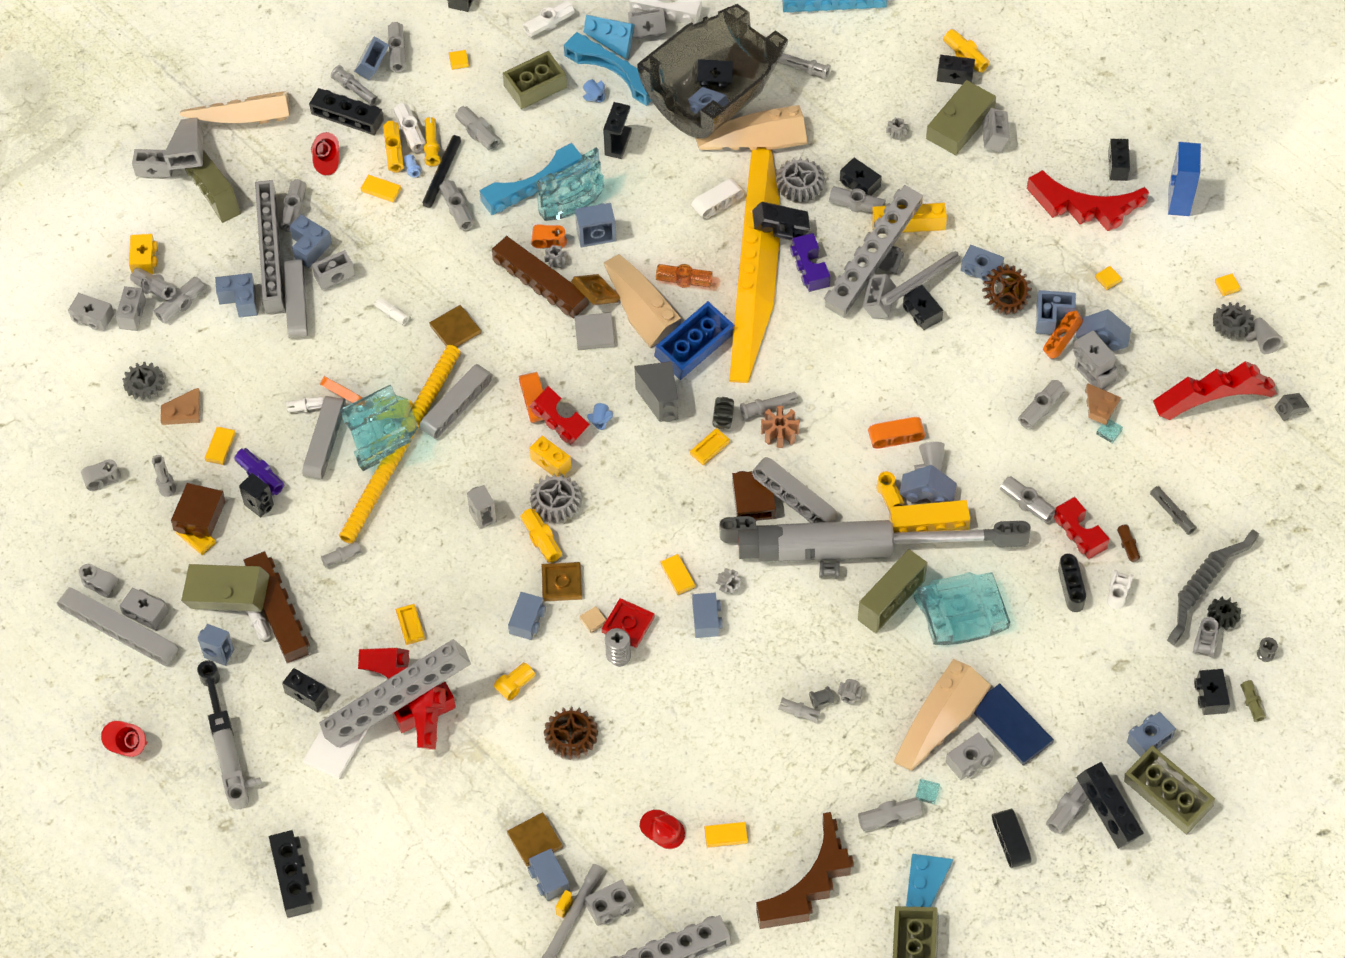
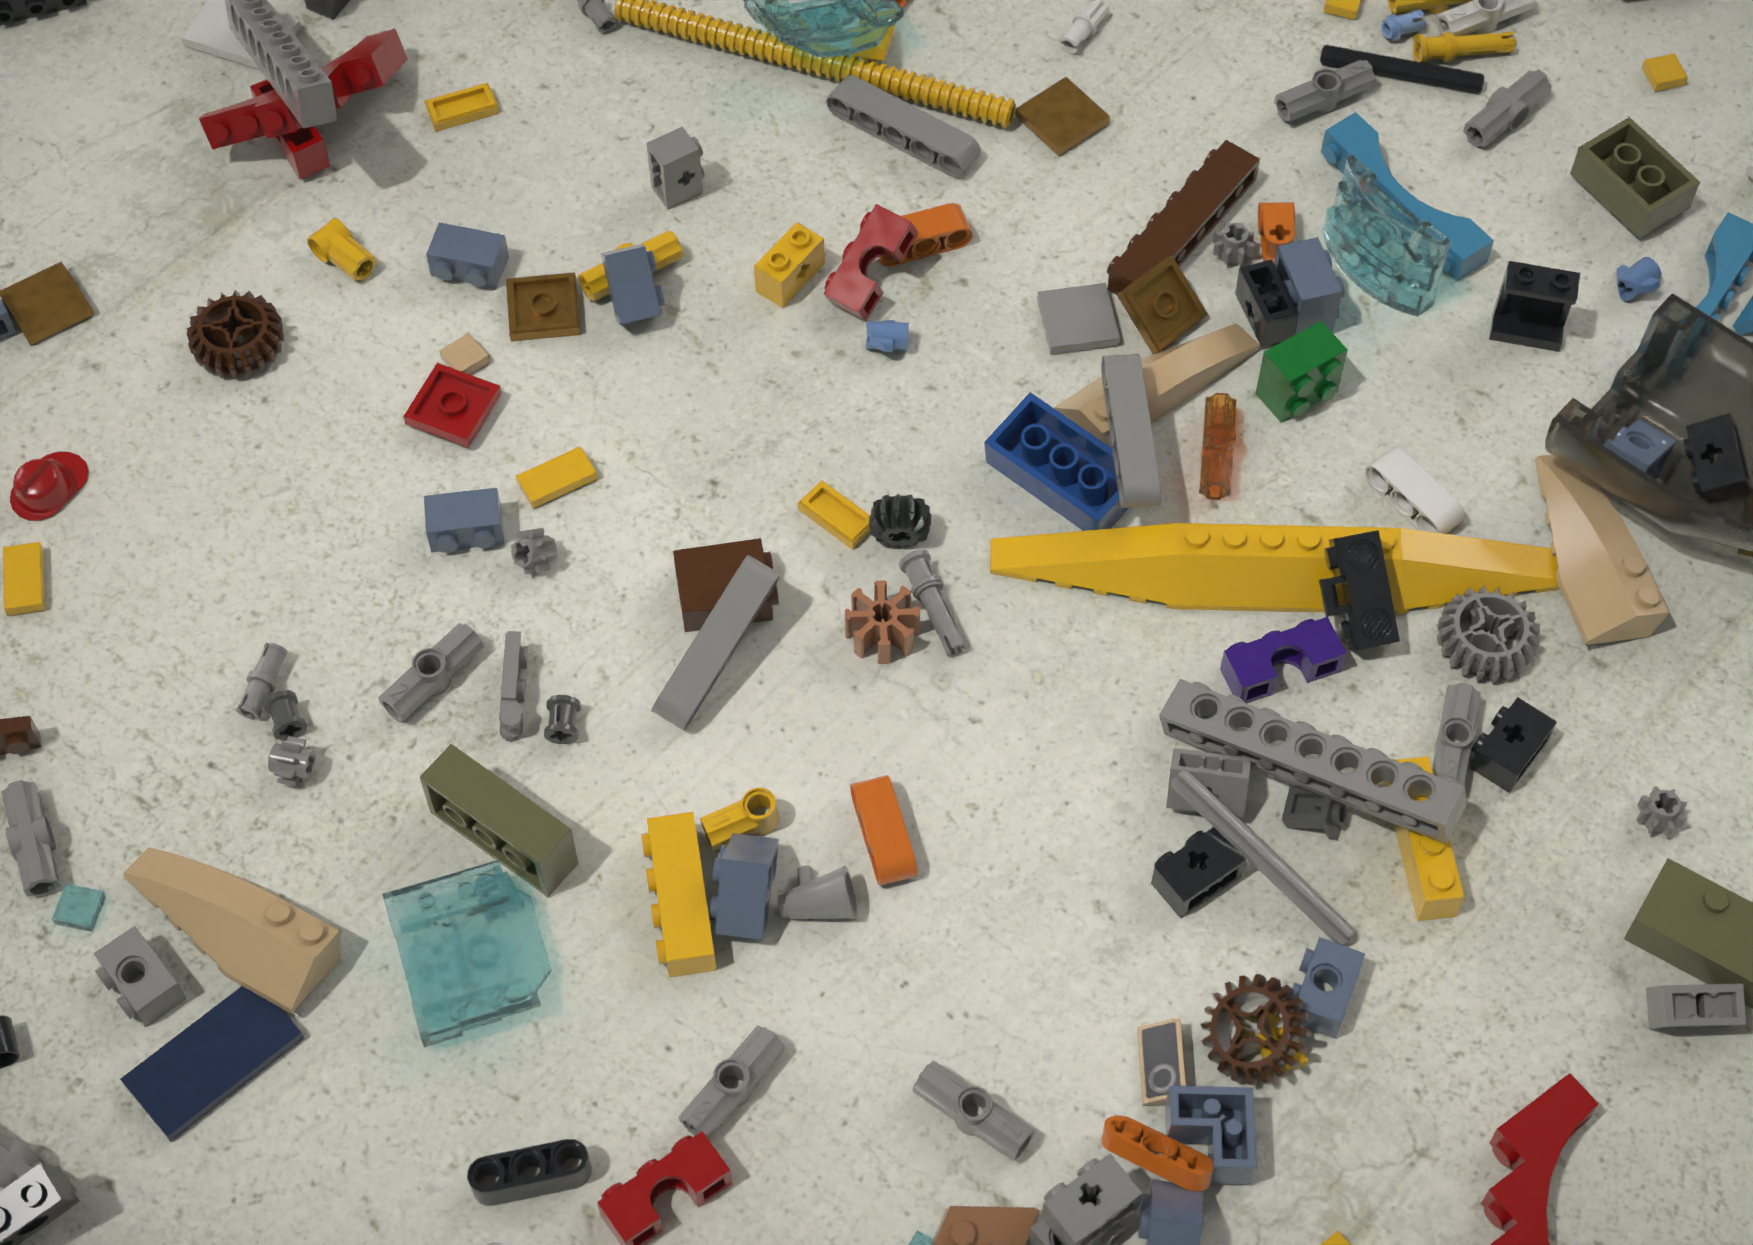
camera: 85 degrees right, 0 degrees up
light grey gear [530,473,582,524] -> none
light grey piece [605,628,631,667] -> none
dark grey slope [634,361,678,422] -> none
piece [719,516,1031,562] -> none
none -> light grey piece [378,623,484,722]
none -> light grey hinge [499,631,528,742]
none -> sand blue piece [601,244,665,325]
none -> light grey beam [1101,354,1161,508]
none -> slope [1137,1019,1186,1106]
none -> black brick [1235,259,1299,347]
none -> green brick [1255,320,1348,423]

